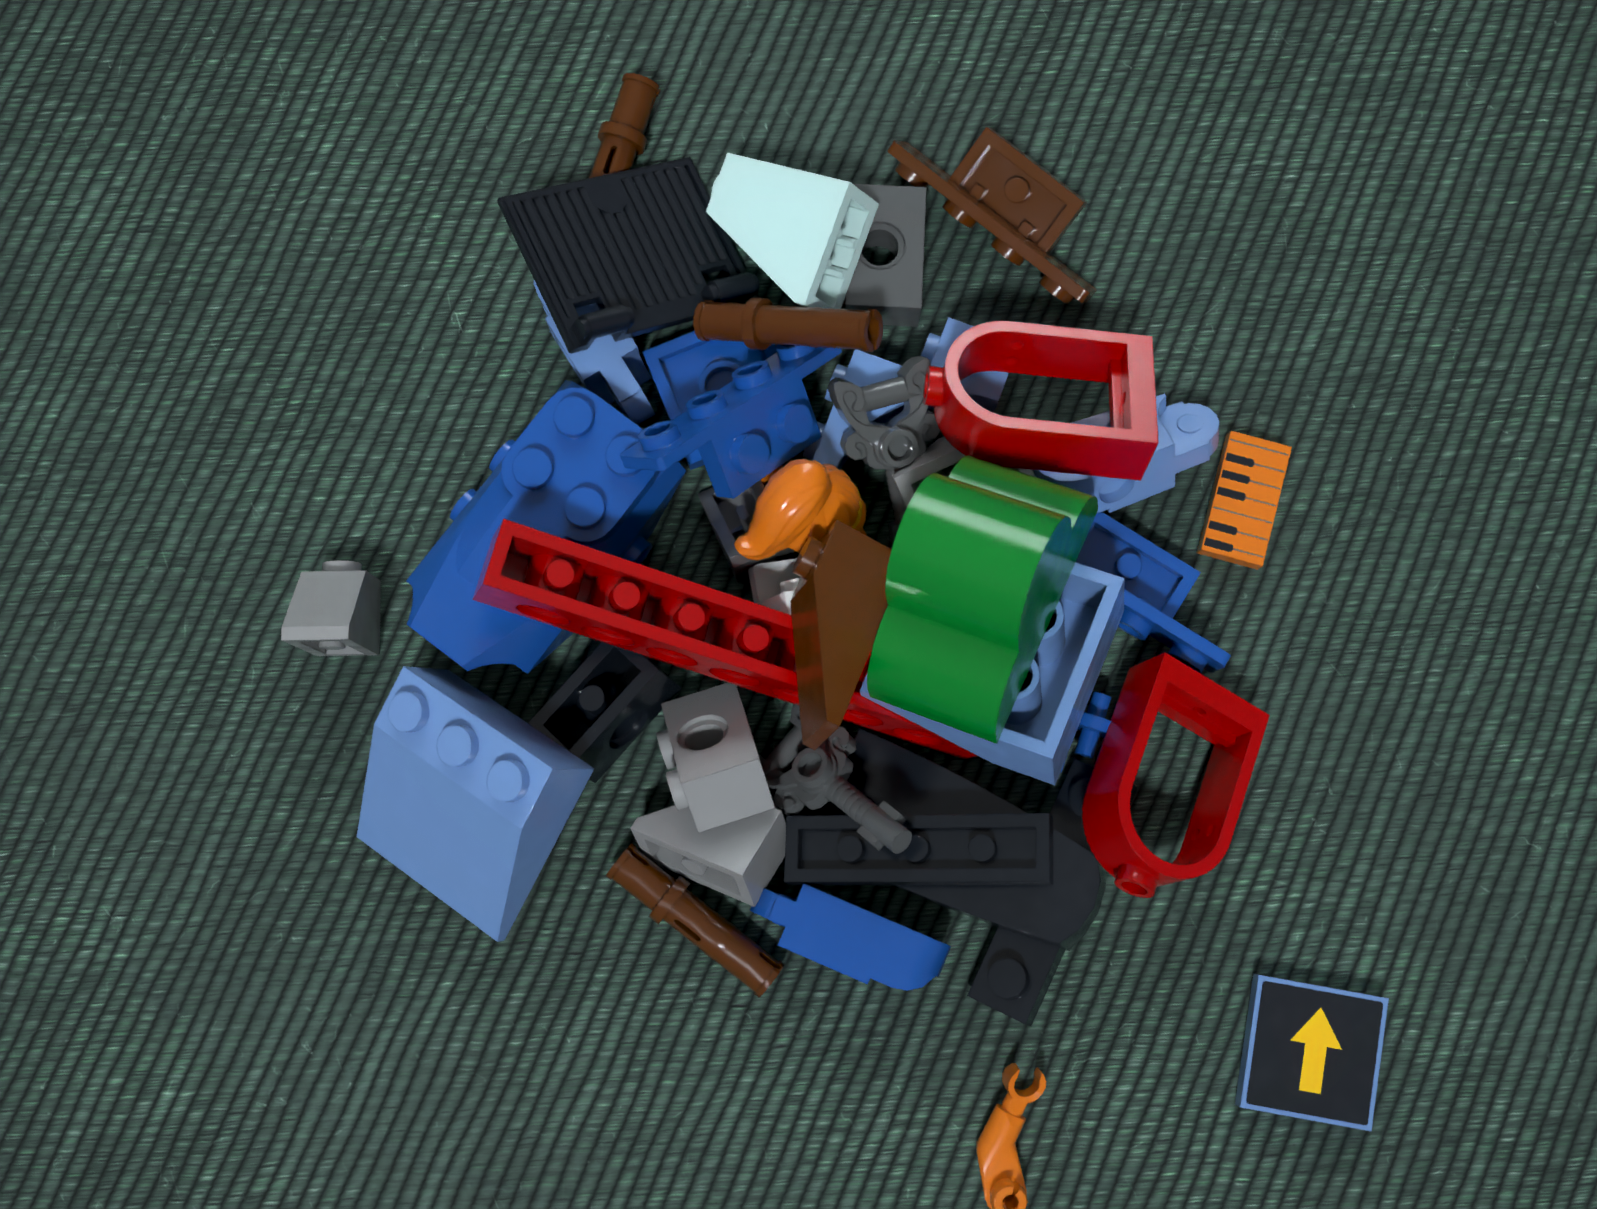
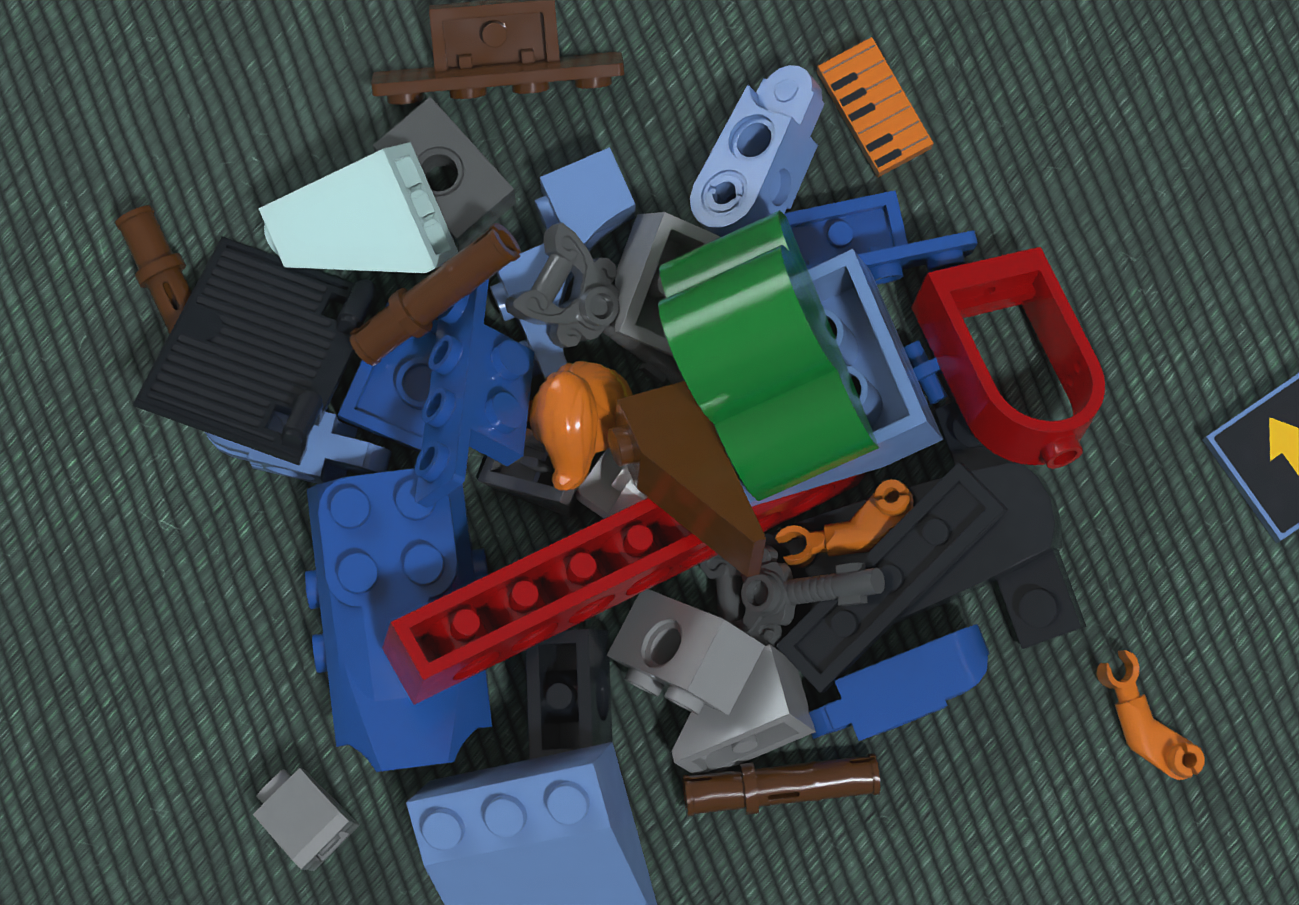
camera: 50 degrees left, 0 degrees up
red window [923,321,1159,481] -> none
none -> orange arm [775,479,914,568]

